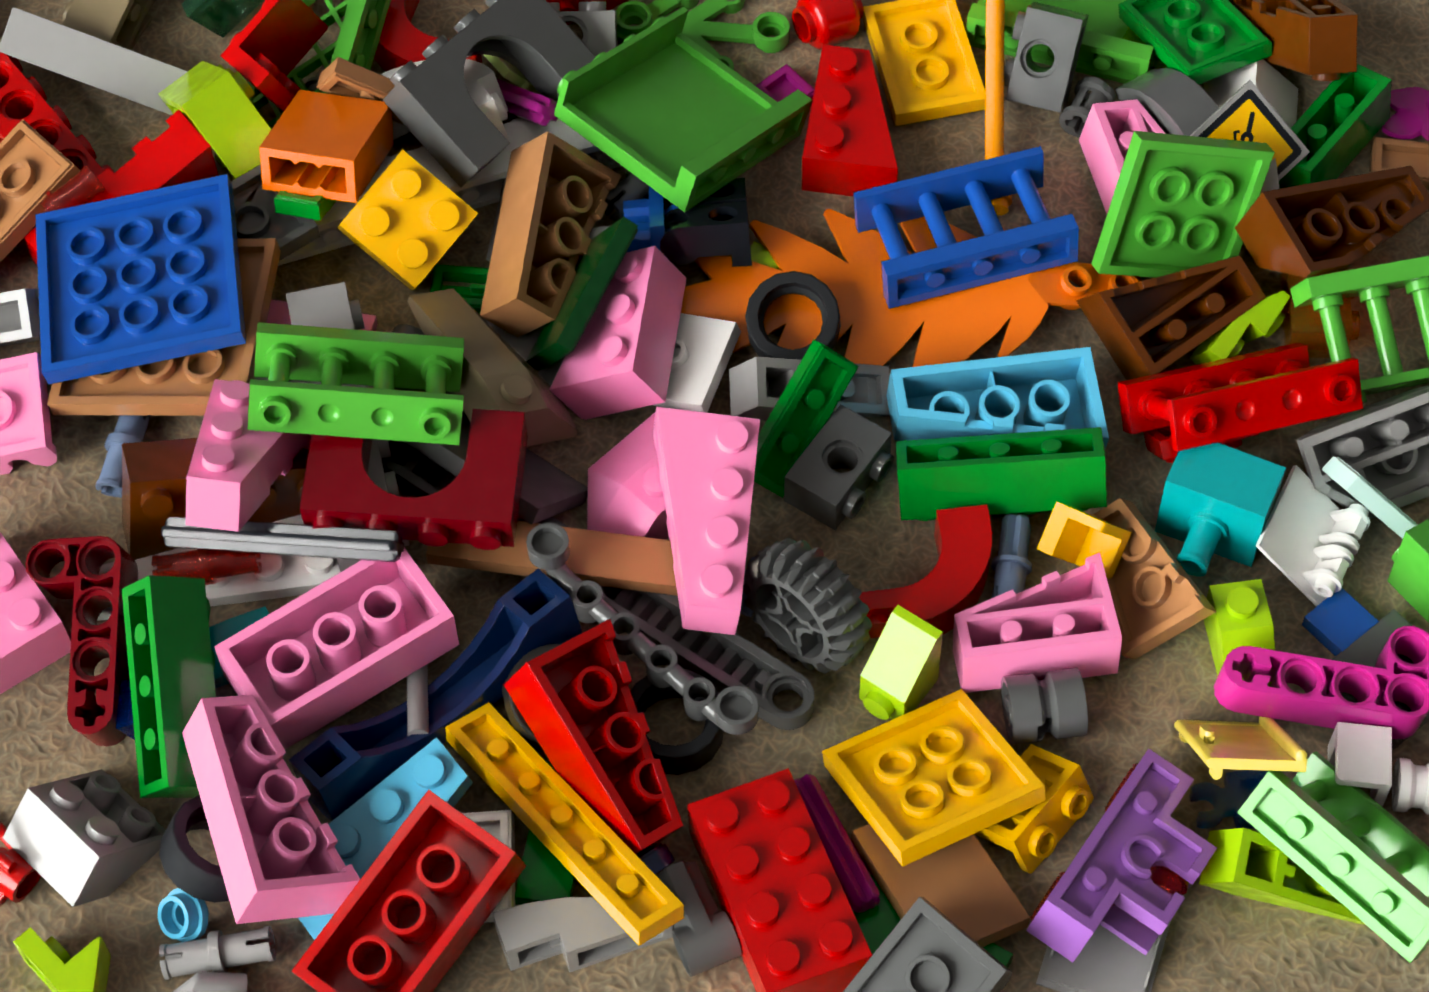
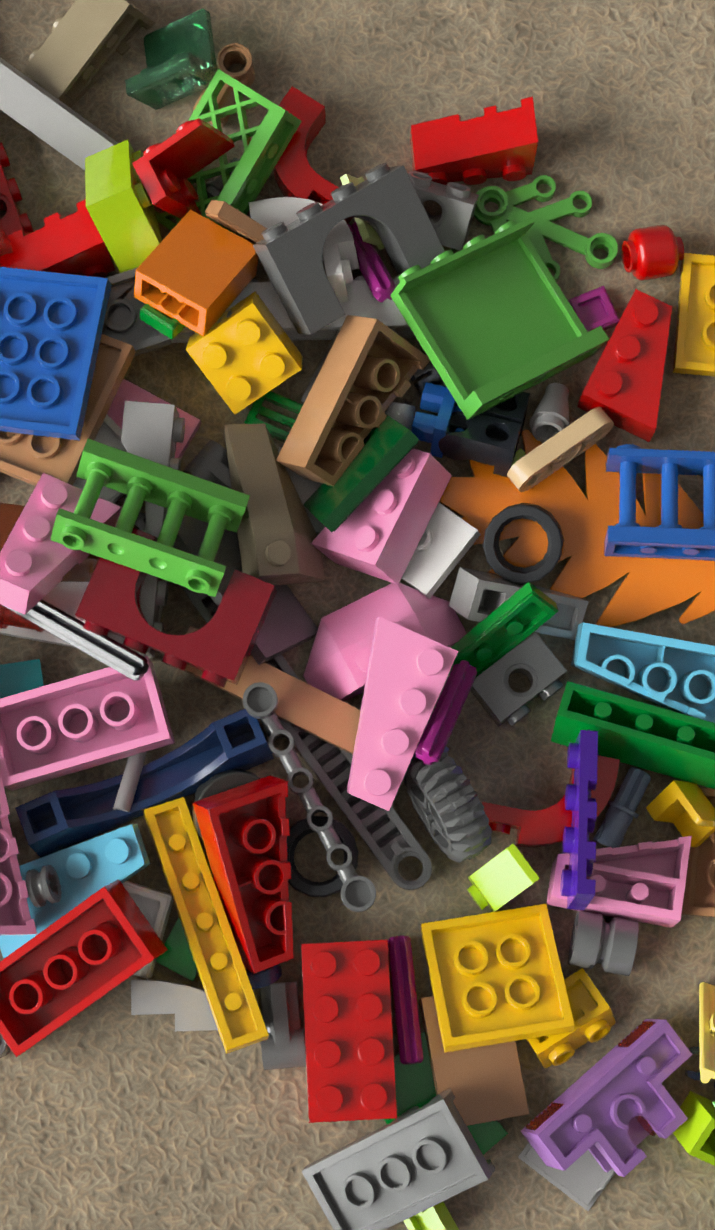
camera: 20 degrees right, 20 degrees up
none -> dark grey bush [25,865,62,908]
none -> magenta axle [415,660,477,765]
none -> tan beam [507,407,614,492]
none -> light grey cone [529,383,570,443]
none -> dark purple wing [560,730,598,910]

